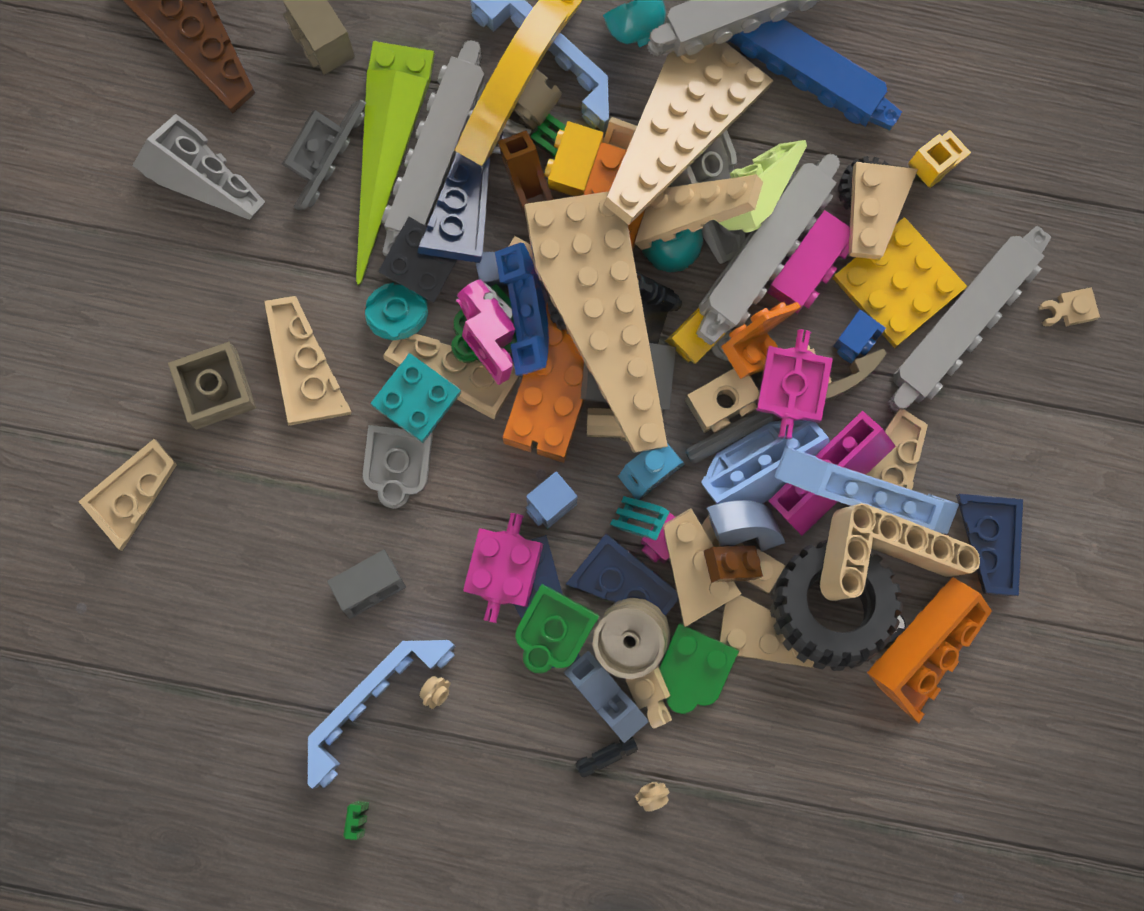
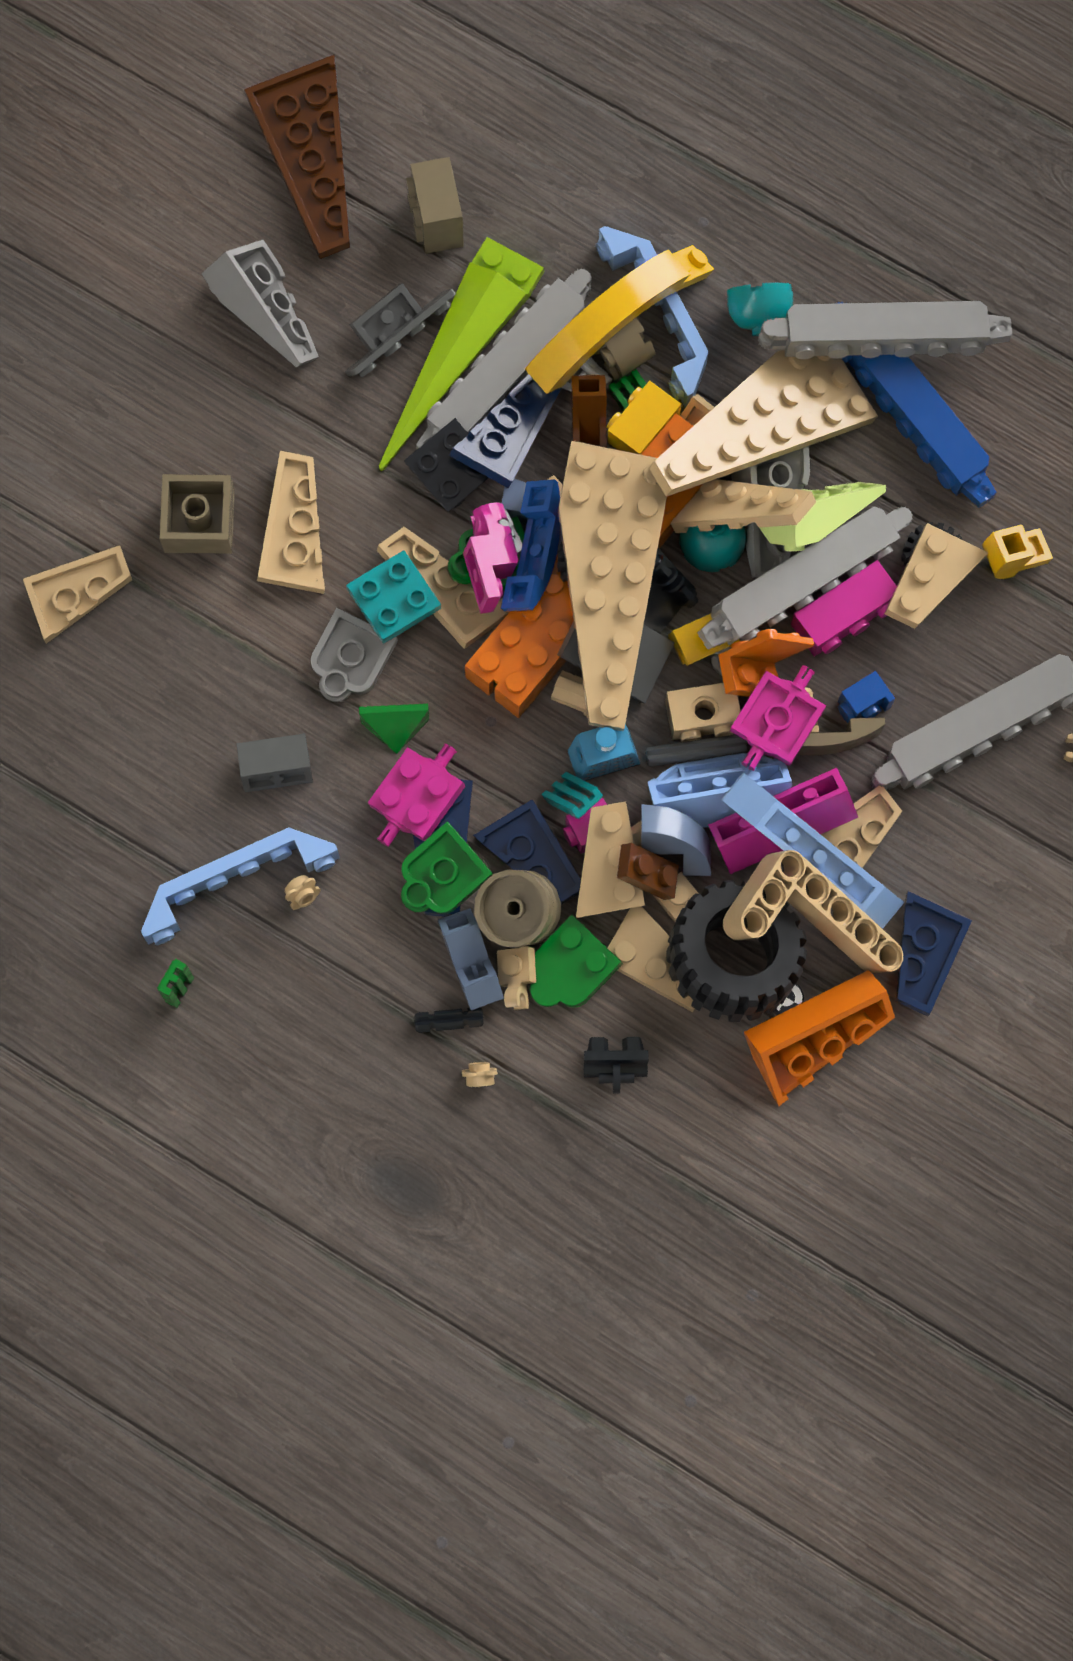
camera: 20 degrees right, 5 degrees down
teal tile [365,283,428,340] -> none
medium blue brick [525,471,578,529] -> none
yellow plate [832,217,967,348] -> none
none -> green slope [359,704,429,754]
none -> black hips [583,1037,649,1094]

